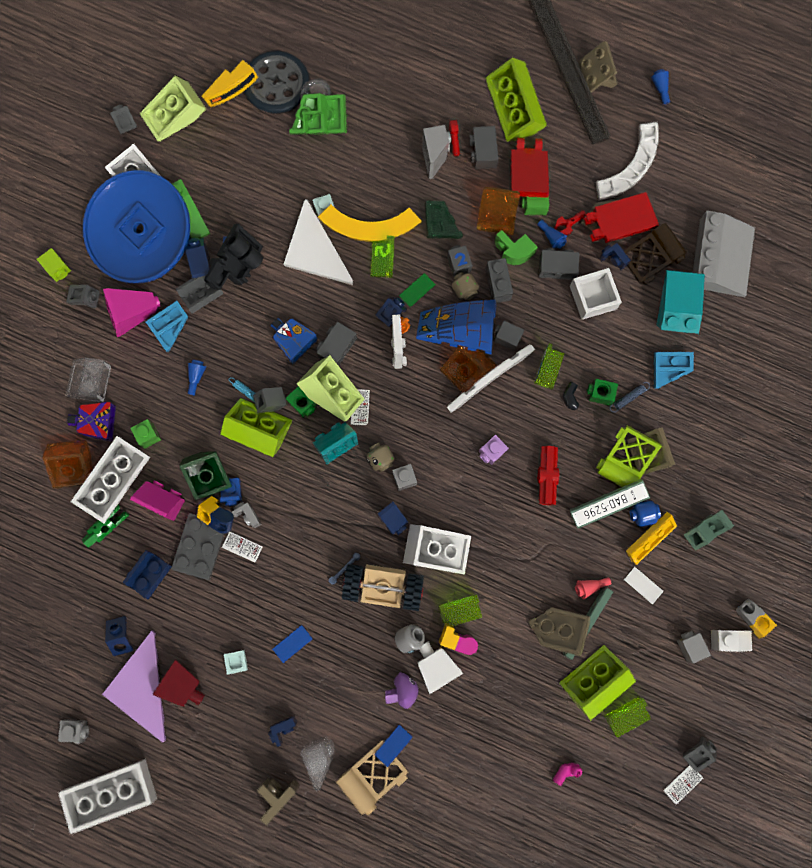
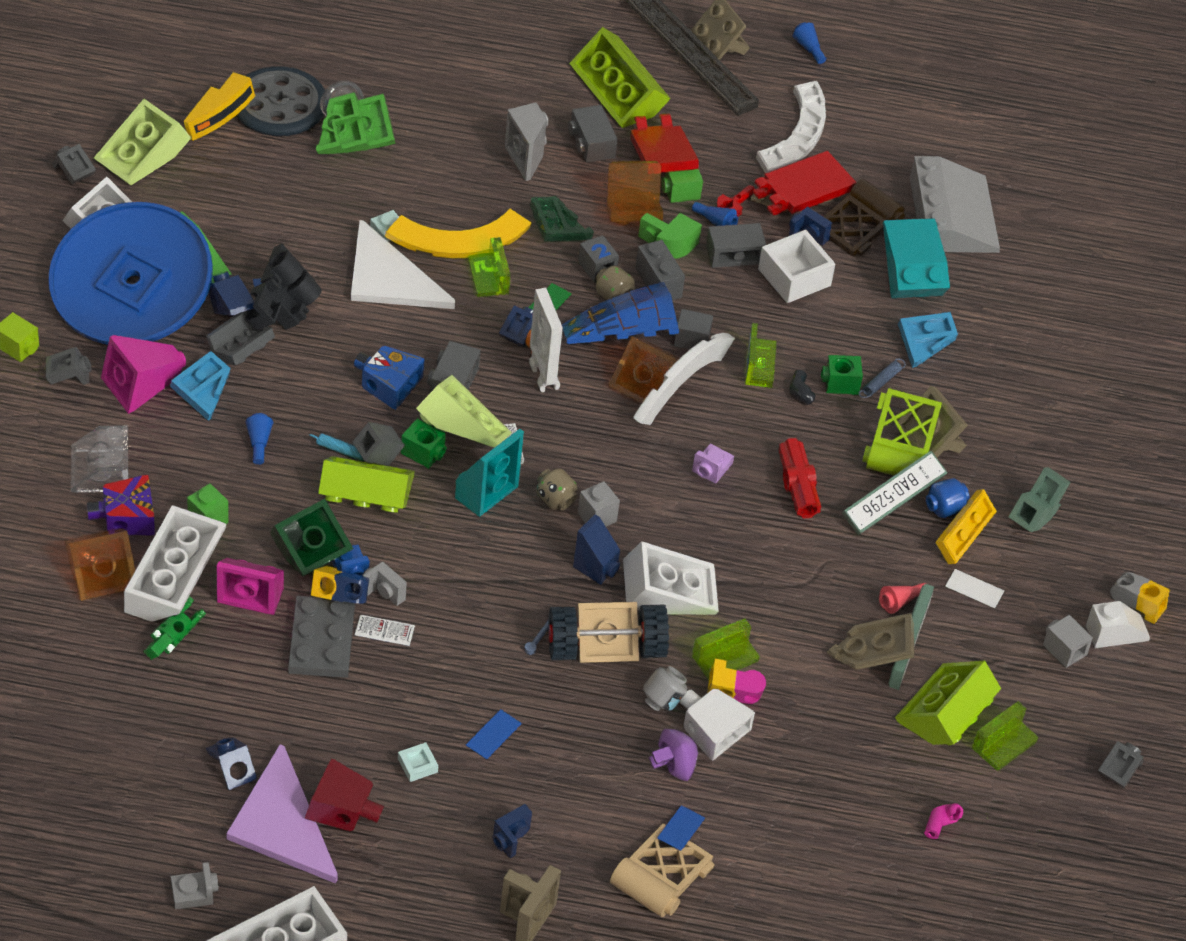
camera: 15 degrees left, 30 degrees down
dark blue bracket [123,550,172,600] -> none
clear slope [300,736,336,792] -> none
red bar [449,120,460,156] -> none
white sticker [663,765,703,805] -> none

